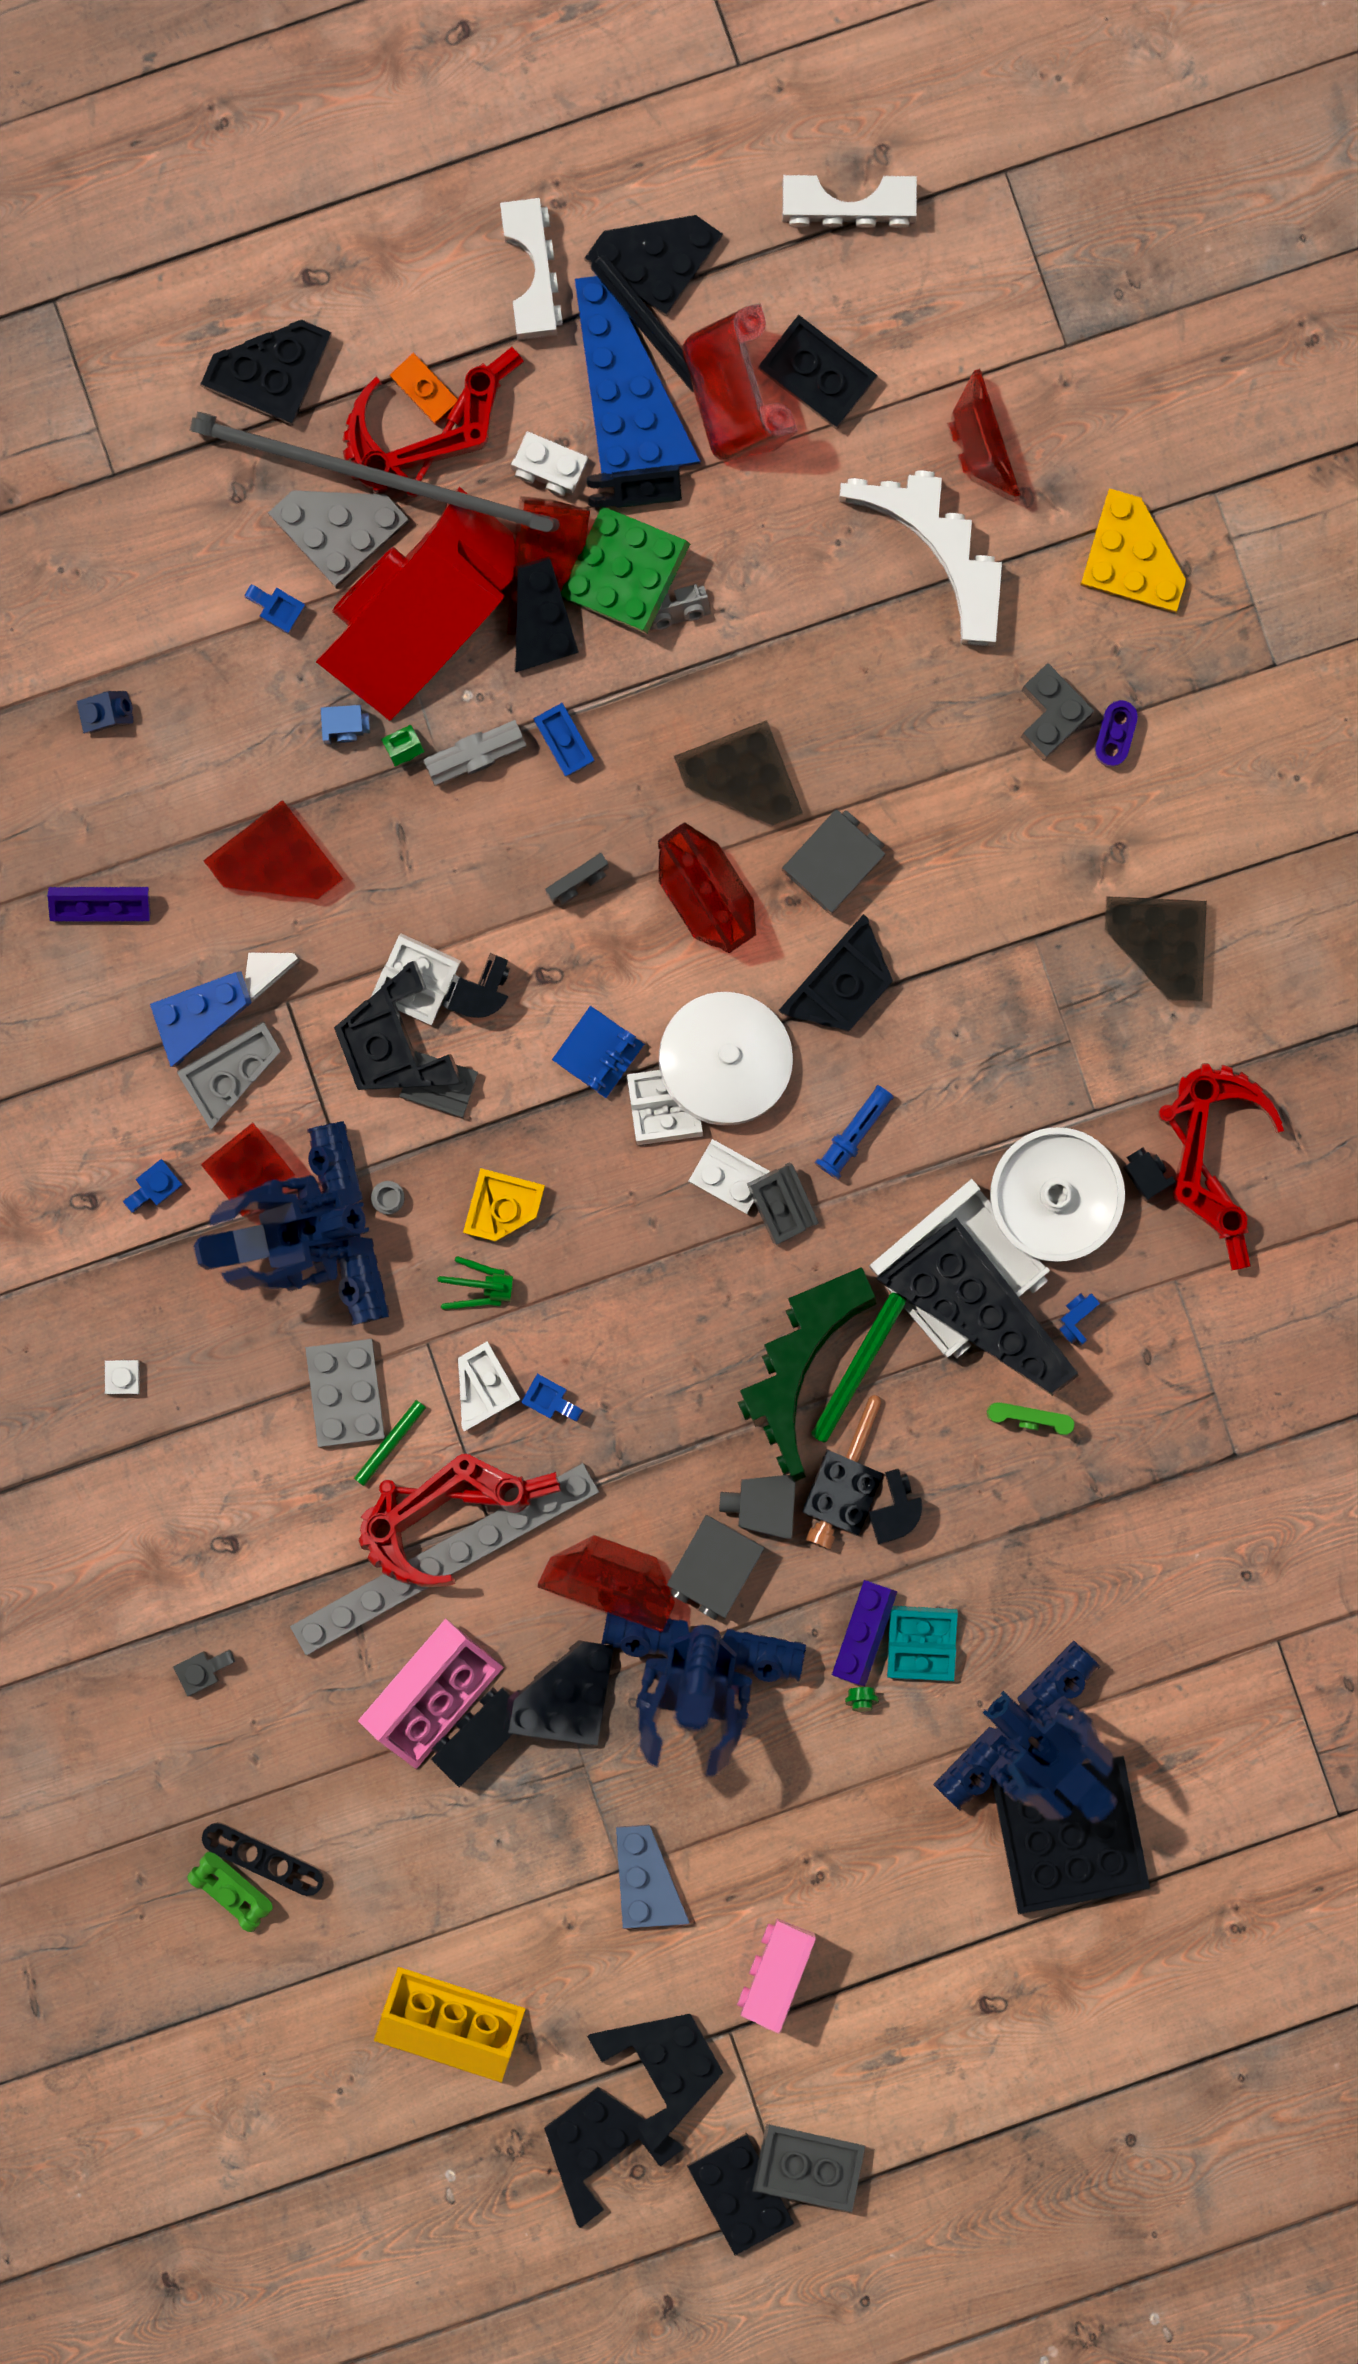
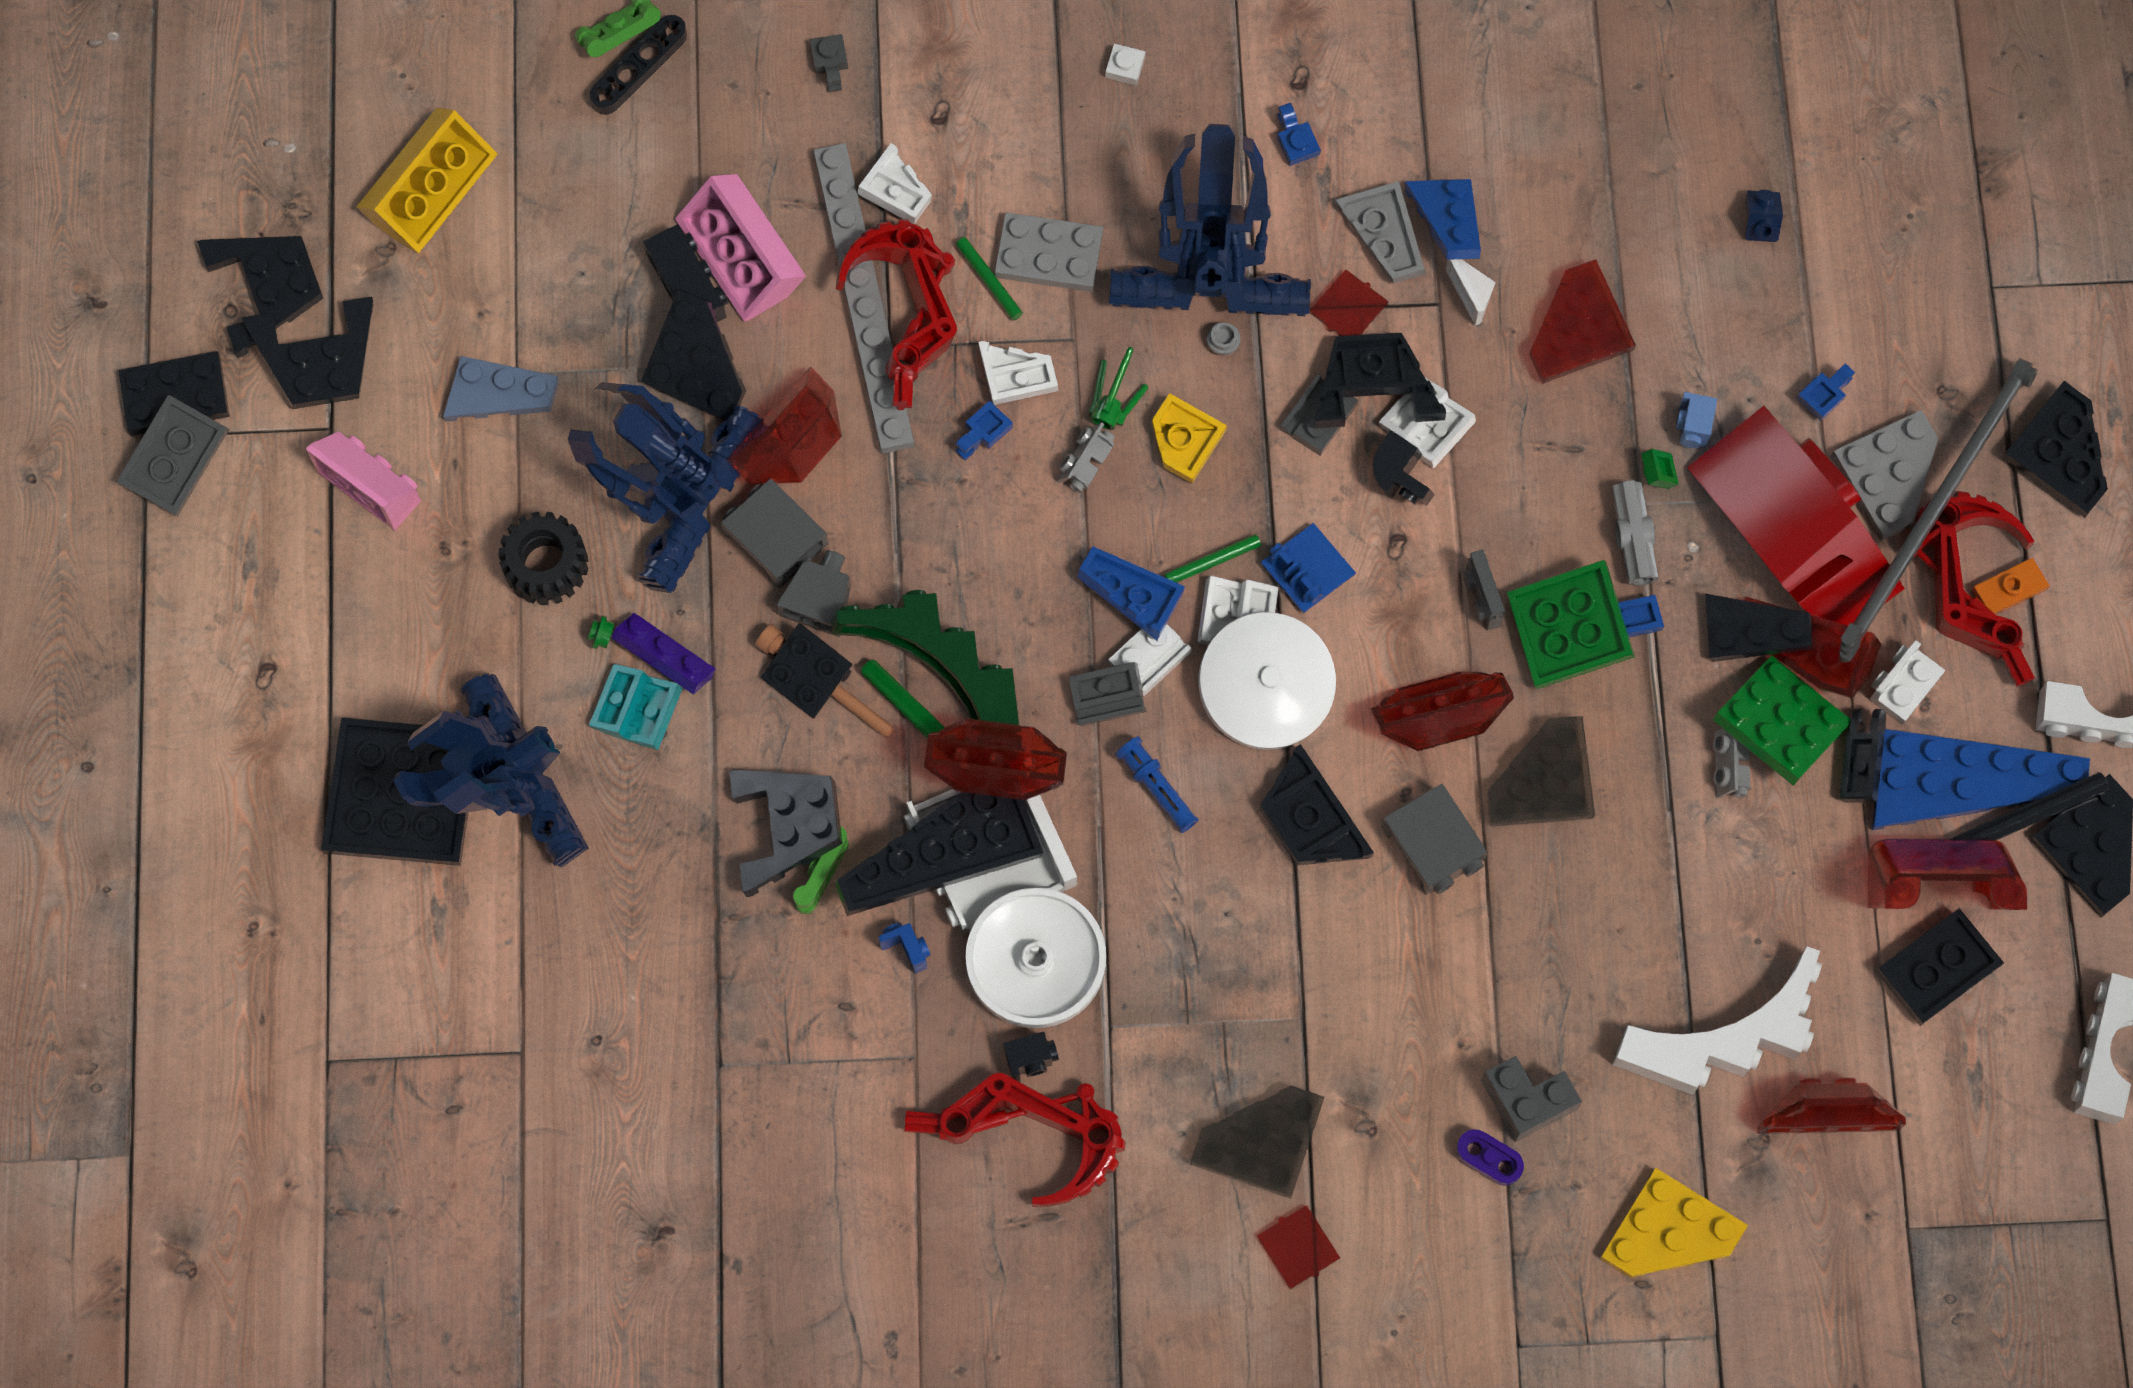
camera: 110 degrees right, 15 degrees down
dark purple plate [47,887,151,921] -> none
clear red brick [200,1123,297,1218] -> none
black brick [868,1469,922,1544] -> none
none -> black tyre [498,512,589,605]
none -> black wing [729,769,843,897]
none -> white wing [857,143,932,224]
none -> clear red wedge [924,718,1067,800]
none -> light grey hinge [1056,422,1115,493]
none -> blue wing [1077,546,1185,641]
none -> green bar [1164,534,1261,583]
none -> clear red piece [1257,1205,1340,1290]
none -> clear red piece [1309,270,1389,336]
none -> green plate [1507,560,1635,690]

